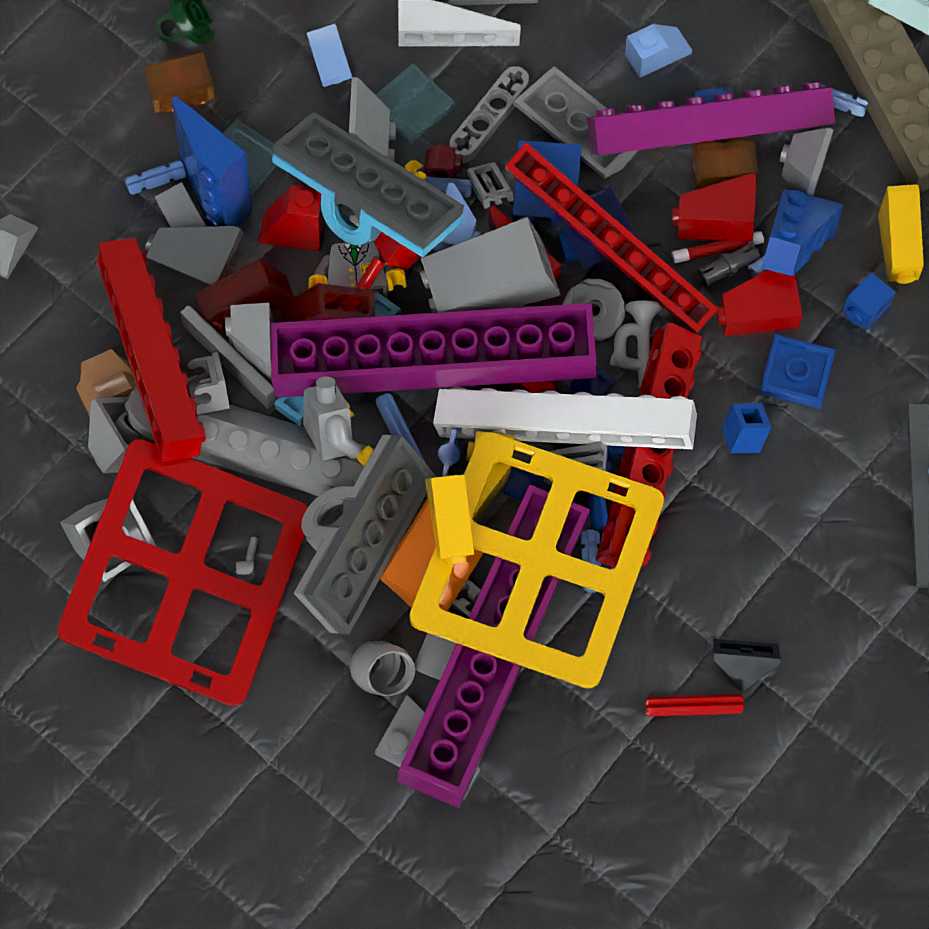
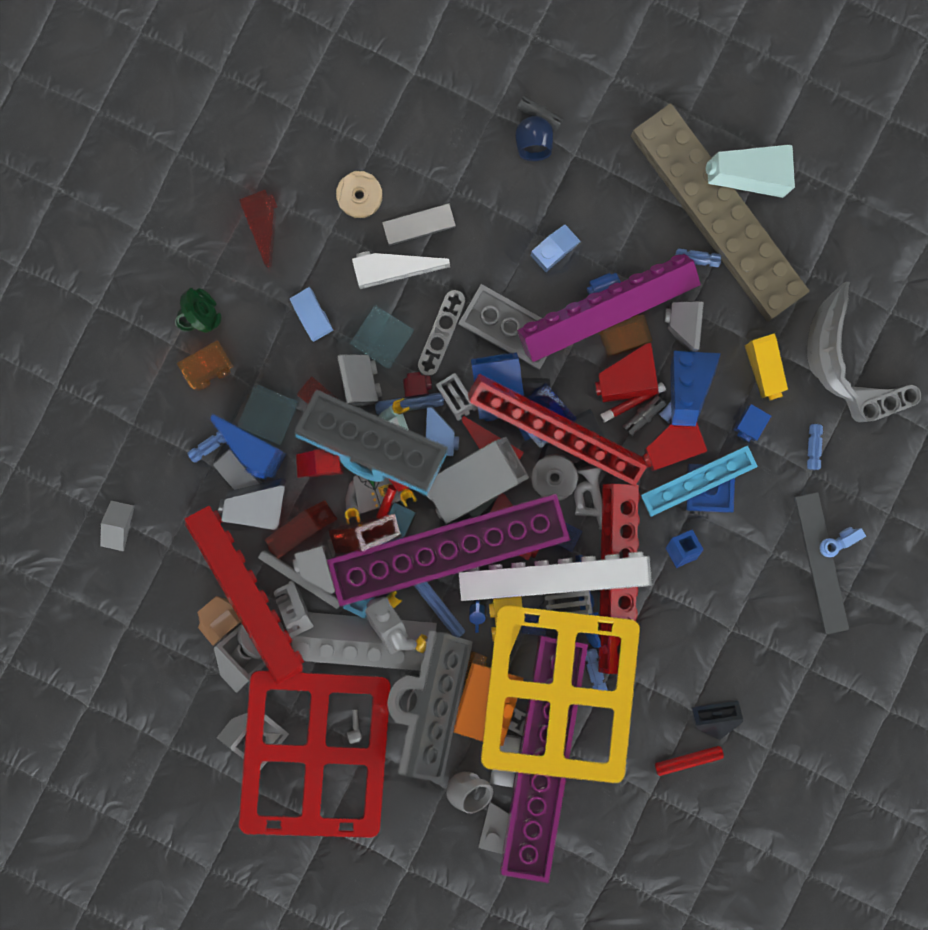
camera: 10 degrees left, 20 degrees up
yellow slope [425,474,474,564] -> none
none -> medium azure plate [640,446,758,517]

